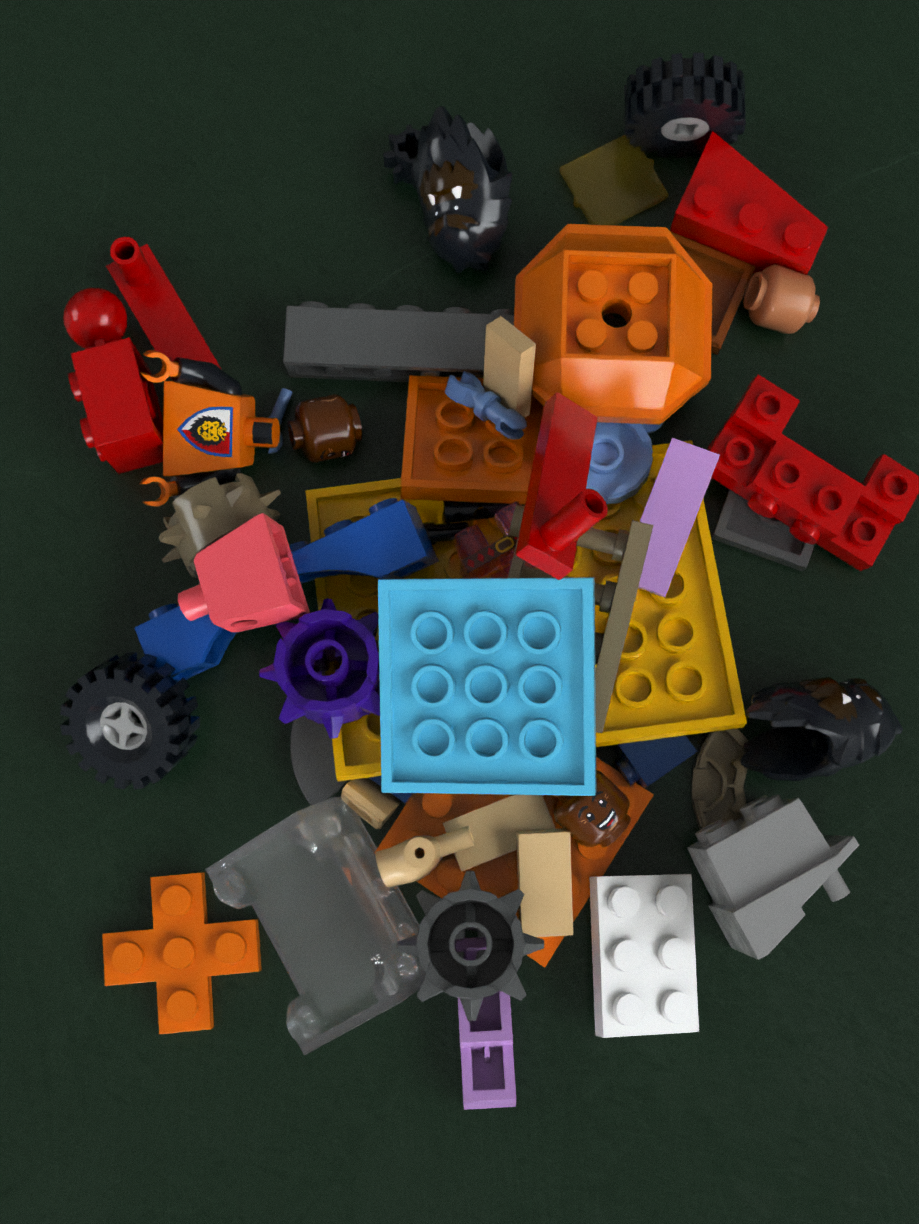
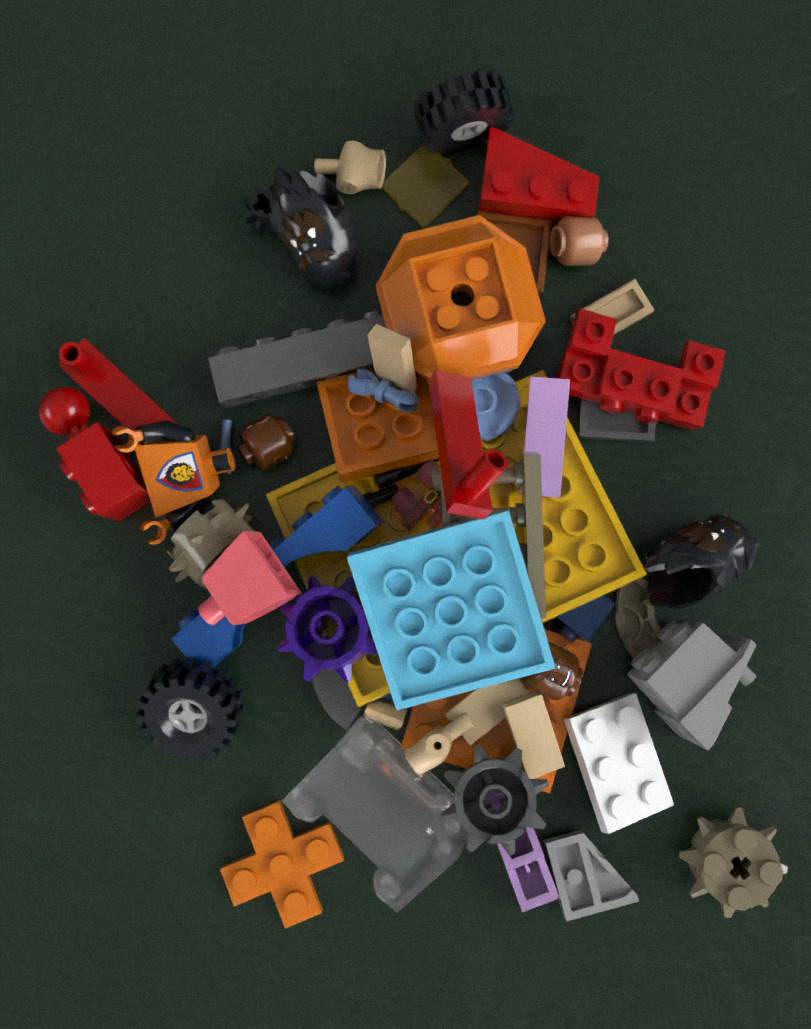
camera: 20 degrees left, 5 degrees up
none -> tan piece [314,141,386,194]
none -> light grey wing [543,830,639,922]
none -> tan tile [569,279,654,336]
none -> dark tan brick [679,807,788,918]

